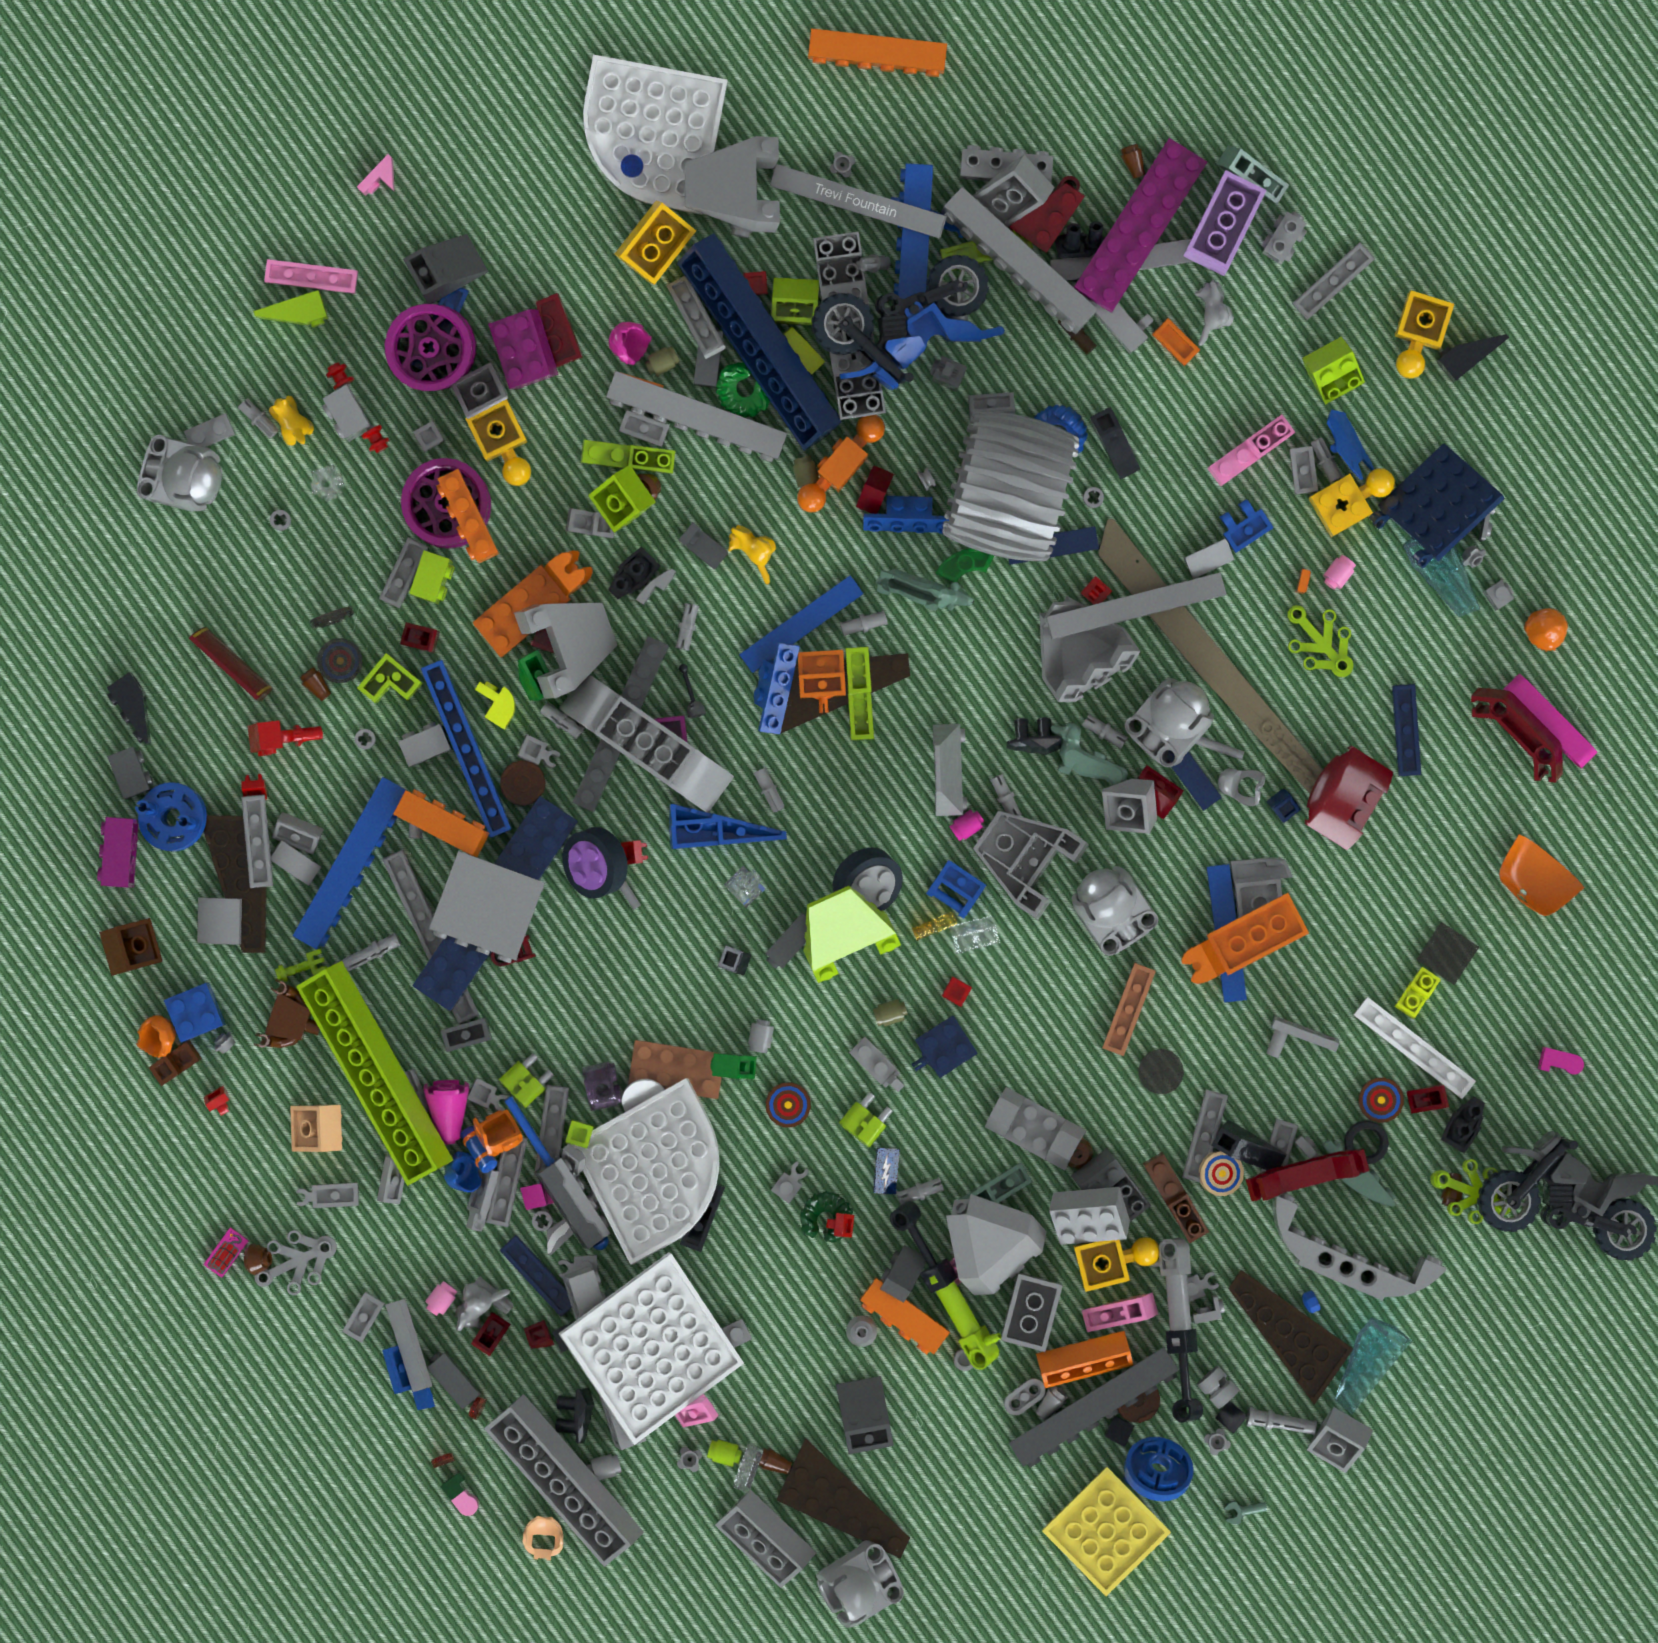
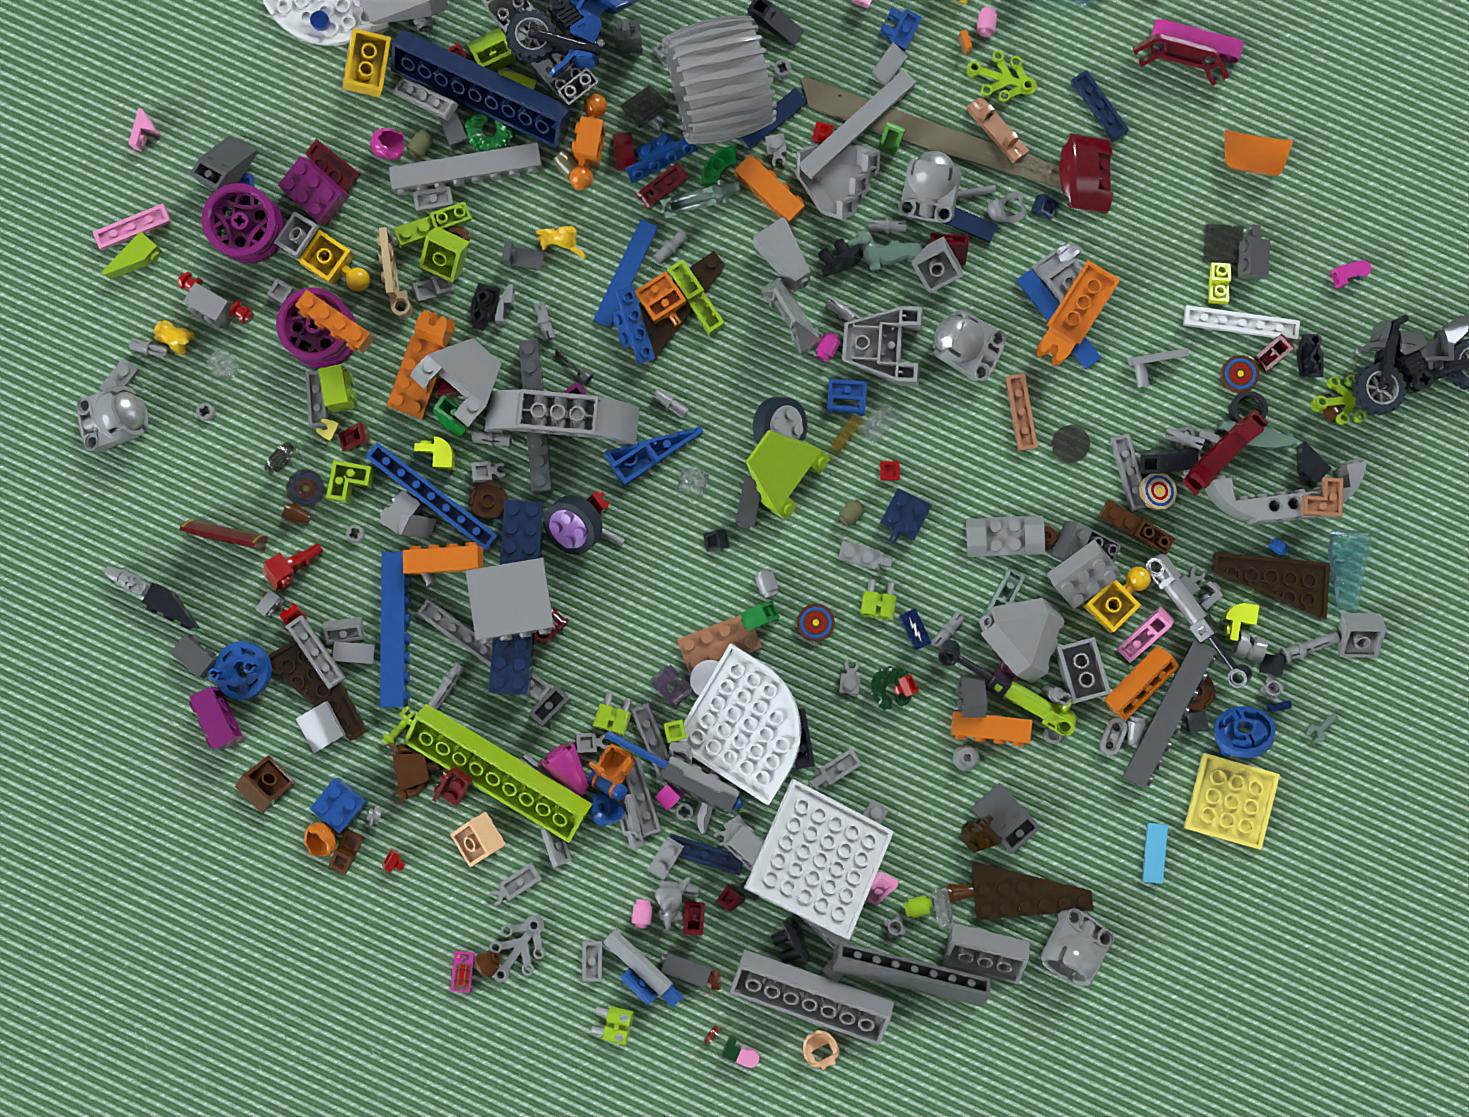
camera: 30 degrees left, 5 degrees down
none -> light grey hinge [104,566,150,596]
none -> light grey piece [255,590,285,618]
none -> light yellow tile [316,419,339,442]
none -> tan hinge [377,227,413,319]
none -> light grey slope [399,515,437,539]
none -> dark red bracket [432,766,473,807]
none -> lime piece [591,1006,634,1046]
none -> clear smoke tile [620,85,670,128]
none -> dark red plate [636,163,689,210]
none -> light grey plate [647,836,684,880]
none -> orange brick [735,154,805,226]
none -> light grey slope [754,217,810,292]
none -> light grey plate [765,133,787,169]
none -> light grey hinge [809,748,862,788]
none -> dark grey brick [831,942,991,1007]
none -> bright green slope [878,121,906,156]
none -> dark brown bracket [958,815,1002,853]
none -> nougat hinge [966,96,1029,164]
none -> light grey pin [1042,685,1071,705]
none -> medium azure tile [1142,823,1168,884]
none -> light grey pin [1164,427,1205,450]
none -> neon yellow brick [1221,603,1259,642]
none -> dark grey hinge [1238,224,1270,281]
none -> clear blue tile [1266,700,1292,712]
none -> black slope [1297,441,1332,487]
none -> nougat tile [1301,477,1343,518]

